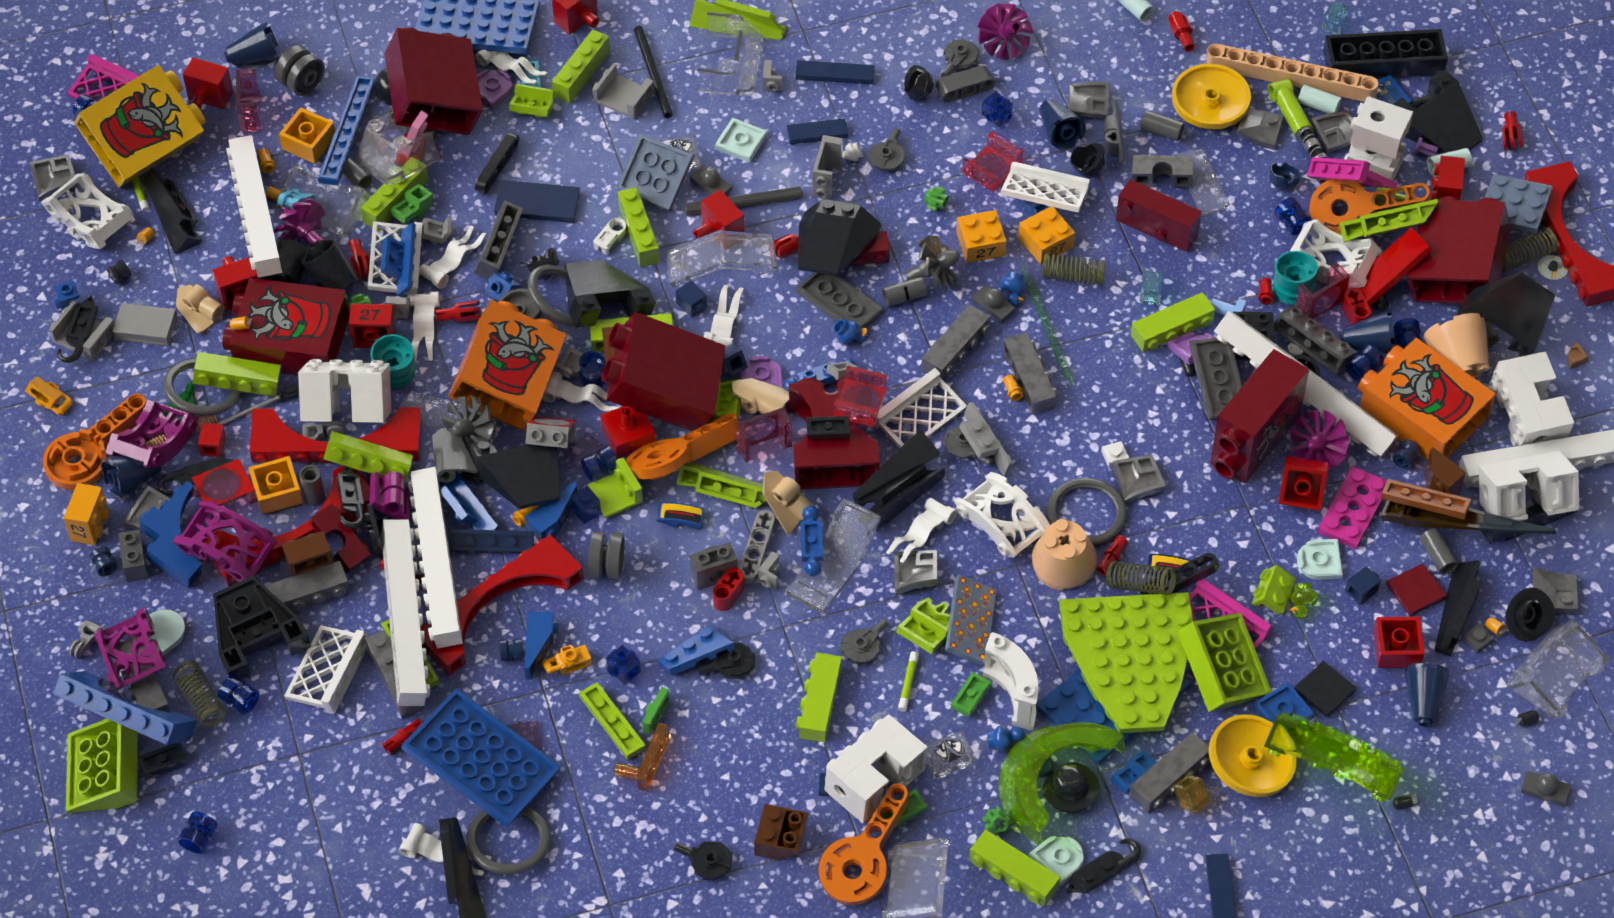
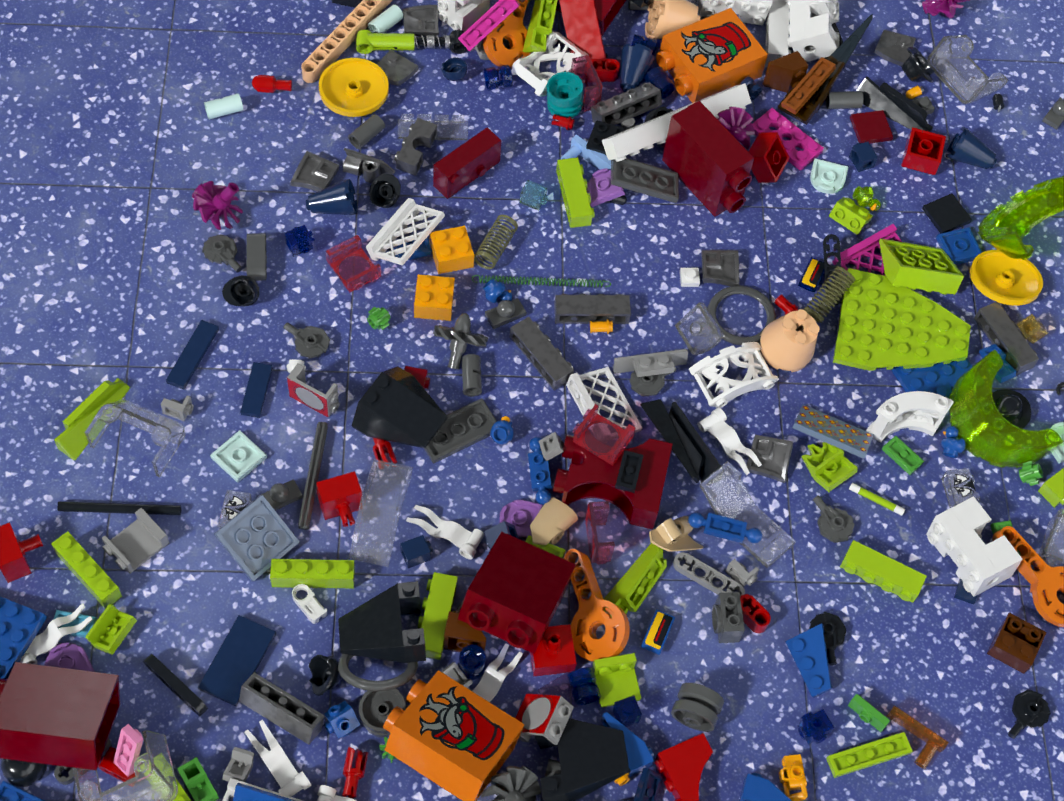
camera: 80 degrees left, 5 degrees up
none -> clear brick [674,302,724,355]

